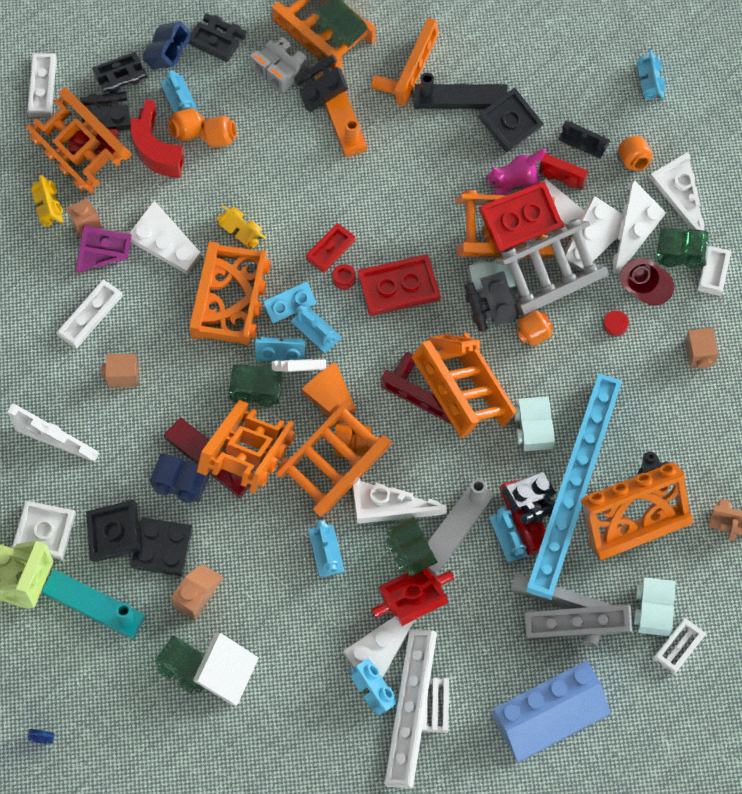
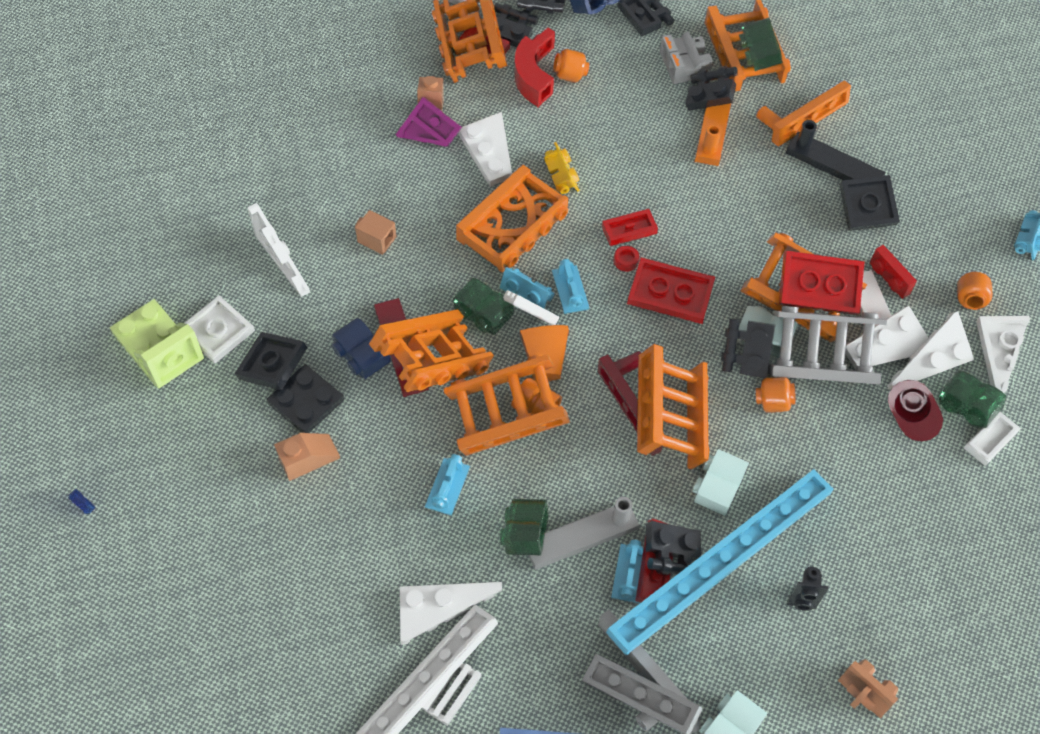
camera: 30 degrees right, 5 degrees down
yellow hinge [31,174,63,227] -> none
teal piece [41,569,146,640] -> none
white tile [56,279,123,349] -> none
clear green brick [155,635,205,694] -> none
medium azure hinge [160,70,199,113] -> none
white tile [193,633,259,706] -> none
orange head [200,115,237,148] -> none
medium azure hinge [263,281,316,324] -> none
medium azure hinge [349,658,398,716] -> none
white wing [353,479,447,524] -> none
red plate [371,564,455,626] -> none
orange tile [427,334,480,353] -> none
dark pink animal [486,149,546,195] -> none
black hinge [558,120,611,159] -> none
orange fence [581,462,694,561] -> none
red tile [603,310,629,336] -> none
nougat brick [685,328,718,369] -> none

